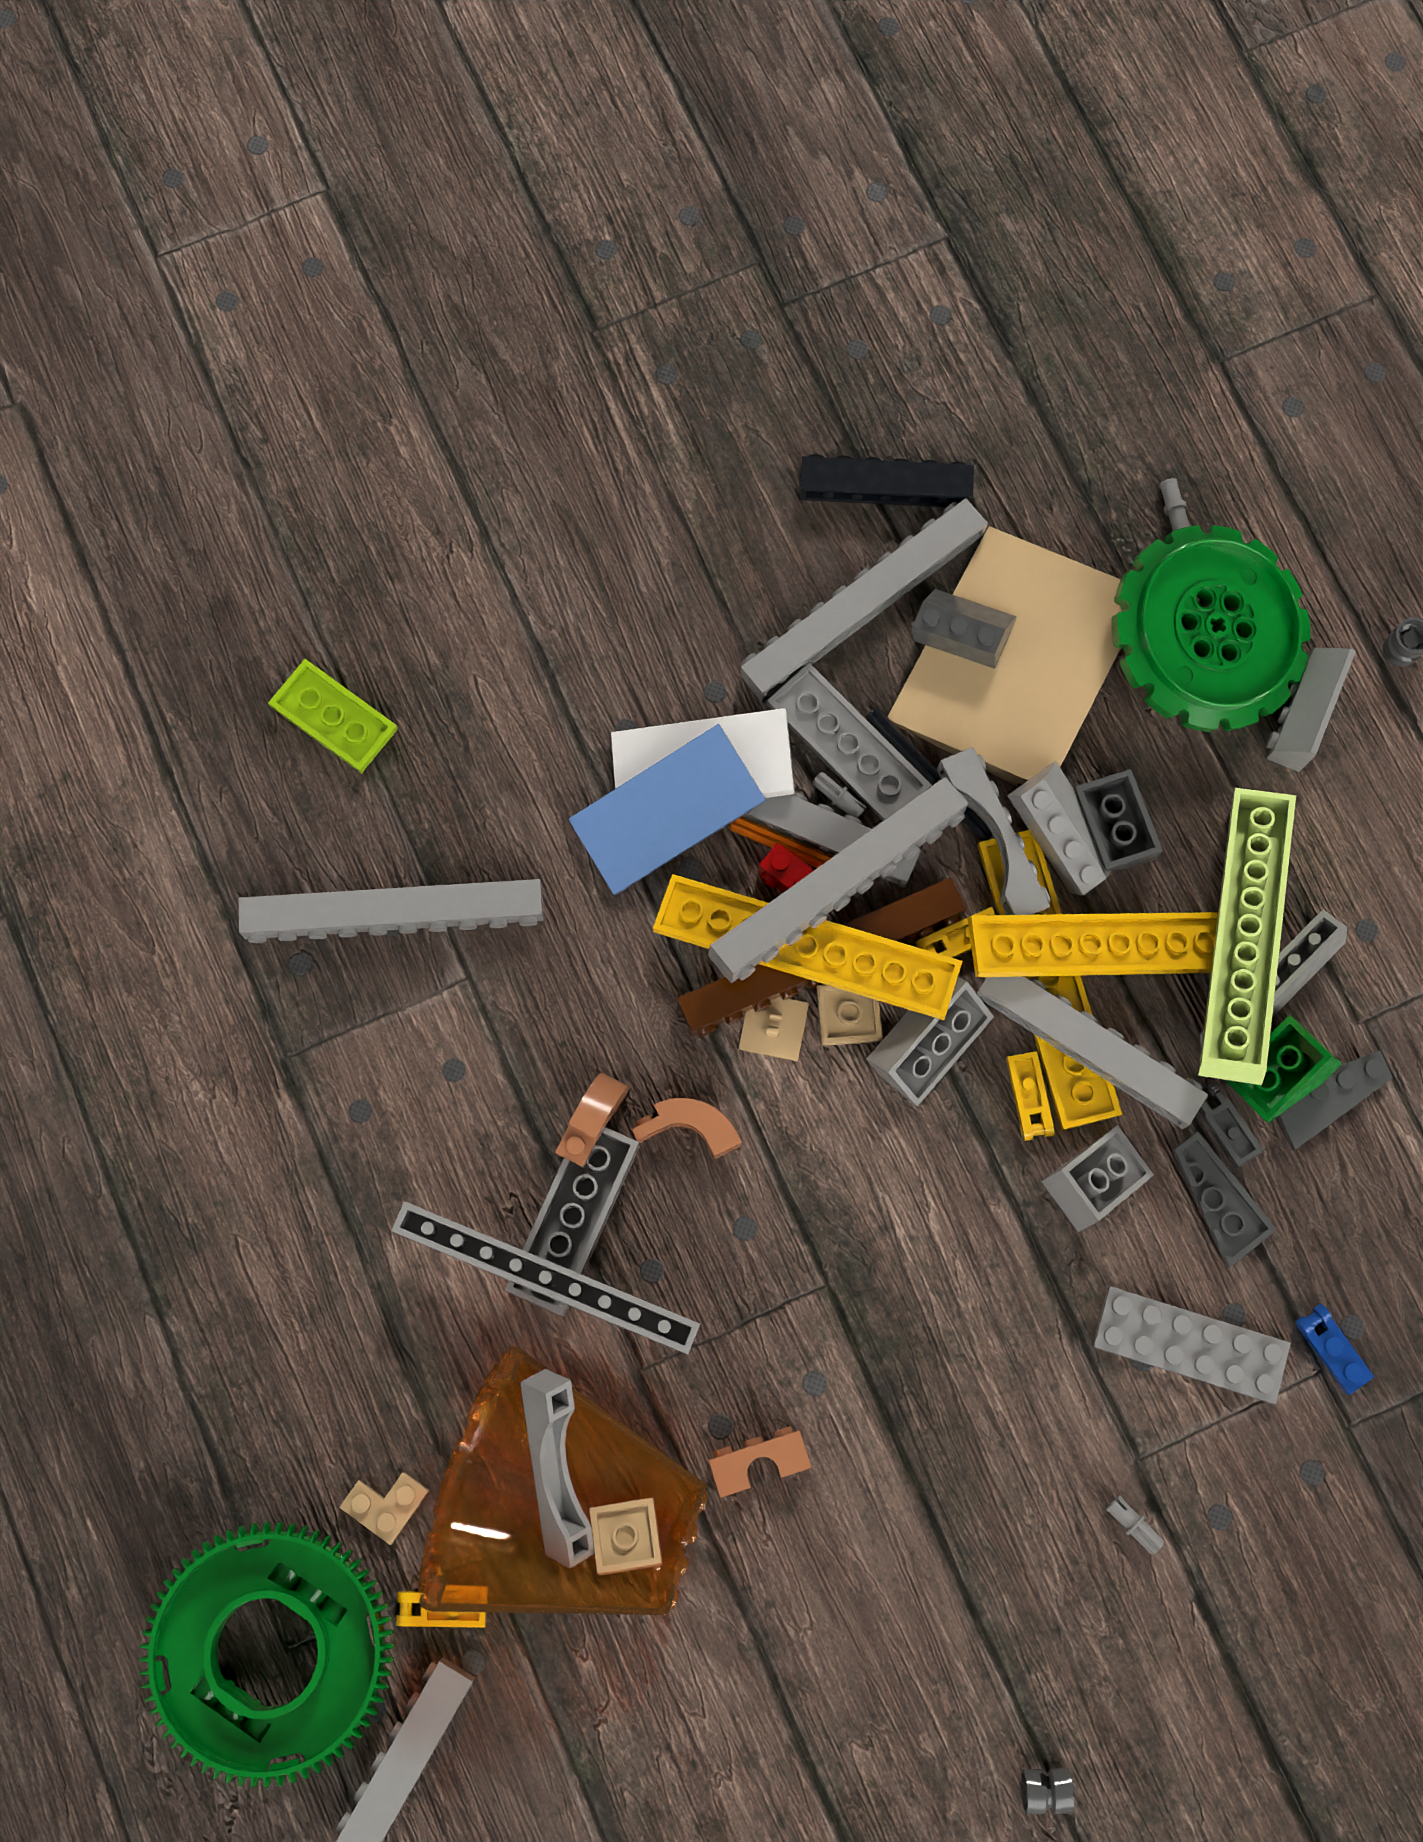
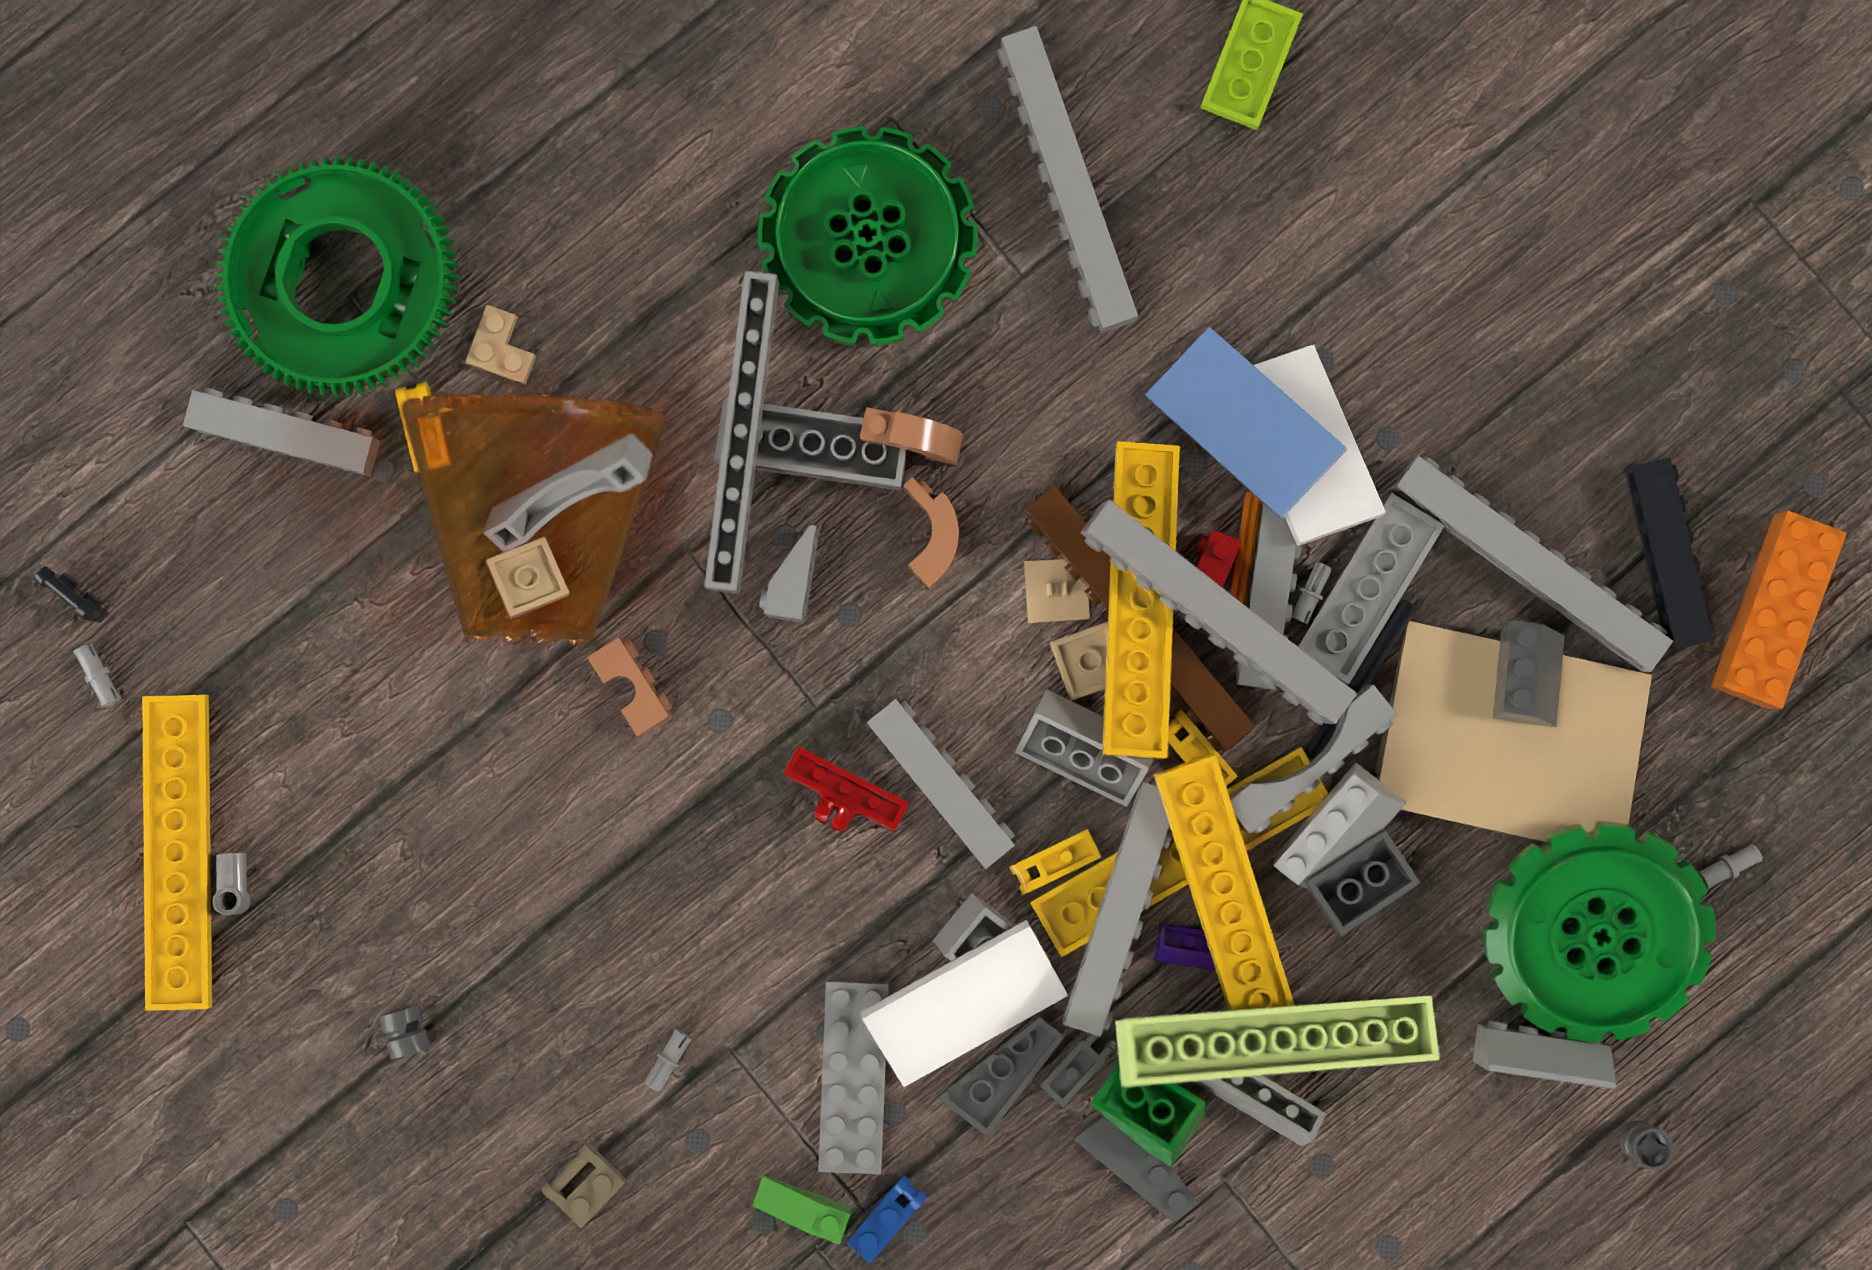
camera: 80 degrees right, 10 degrees up
none -> dark tan plate [541,1142,627,1228]
none -> bright green slope [752,1175,852,1245]
none -> green piece [758,126,978,347]
none -> light grey slope [760,525,820,623]
none -> red plate [783,746,909,832]
none -> white tile [860,920,1068,1087]
none -> light grey brick [866,699,1015,869]
none -> dark purple slope [1154,923,1215,970]
none -> orange brick [1710,510,1847,709]

